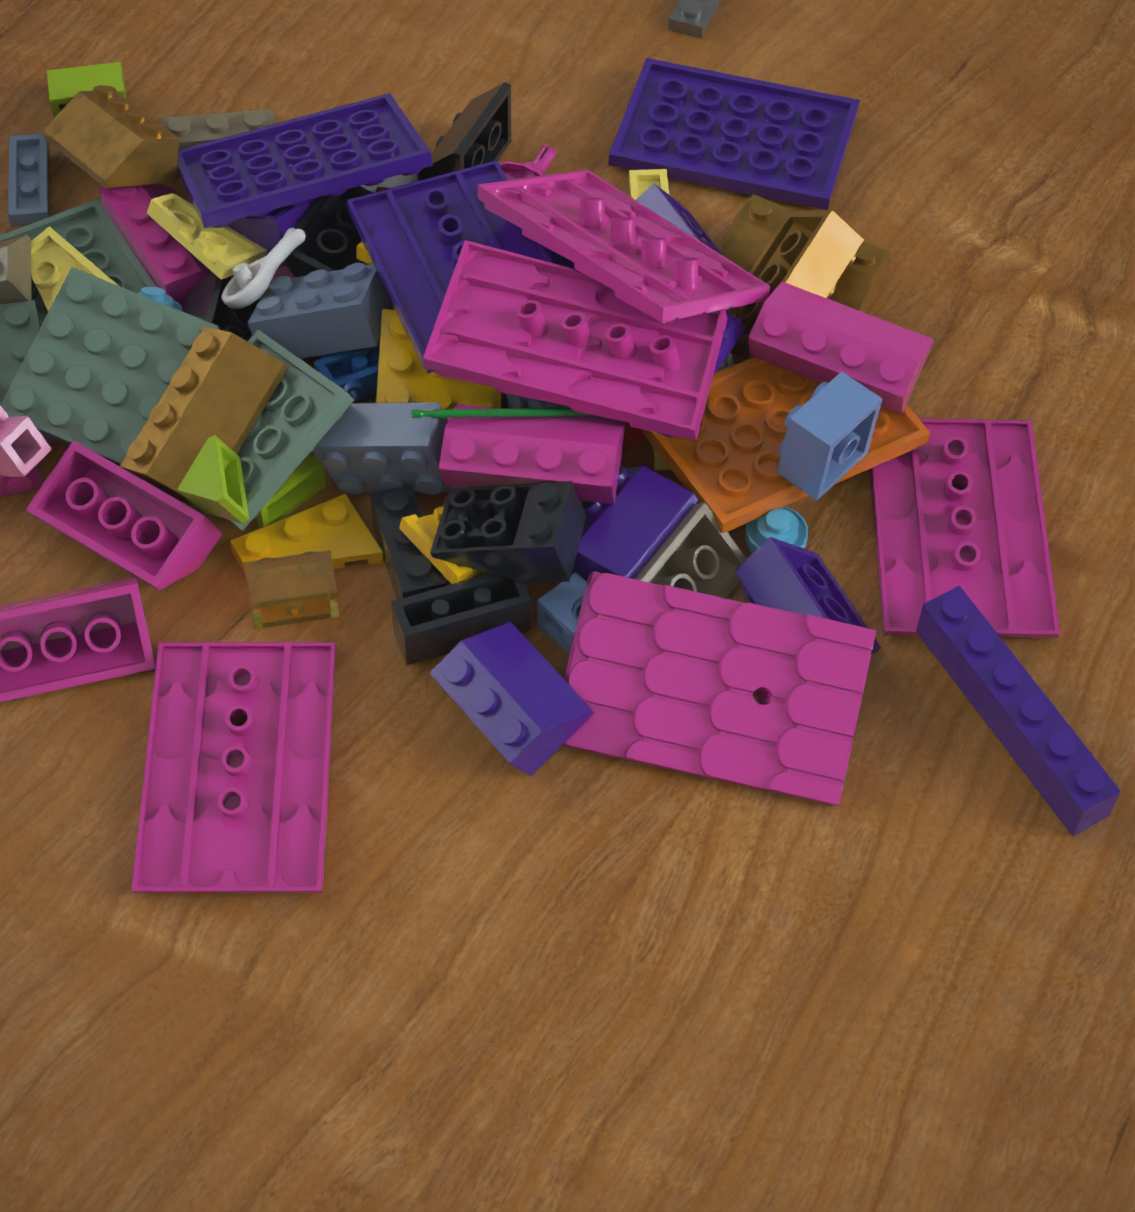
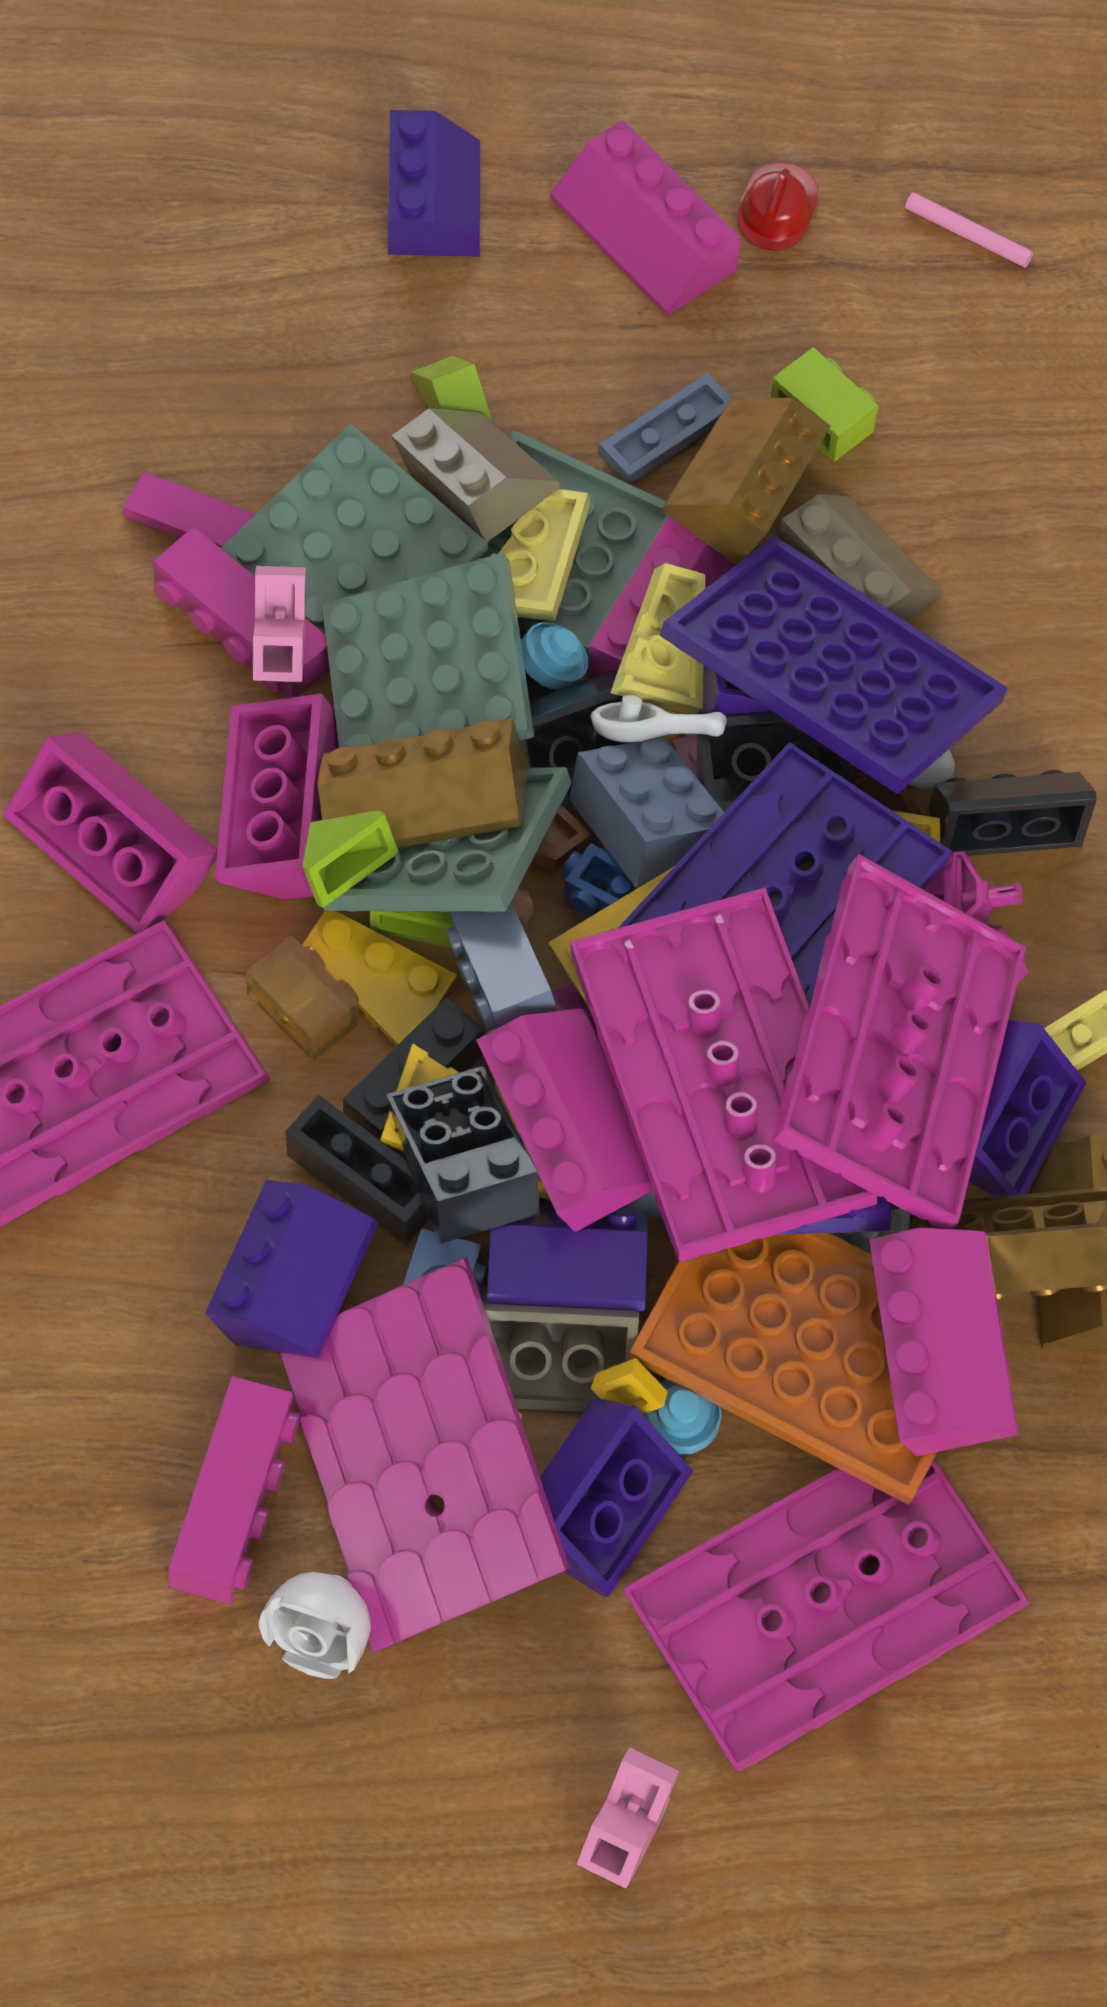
camera: 55 degrees right, 10 degrees up
green piece [411,408,595,418] -> none
medium blue brick [777,371,882,501] -> none
dark purple brick [916,585,1121,836] -> none
none -> dark pink brick [168,1376,300,1605]
none -> white cylinder [258,1572,371,1679]
none -> bright pink brick [577,1747,679,1888]
none -> yellow plate [591,1358,668,1414]

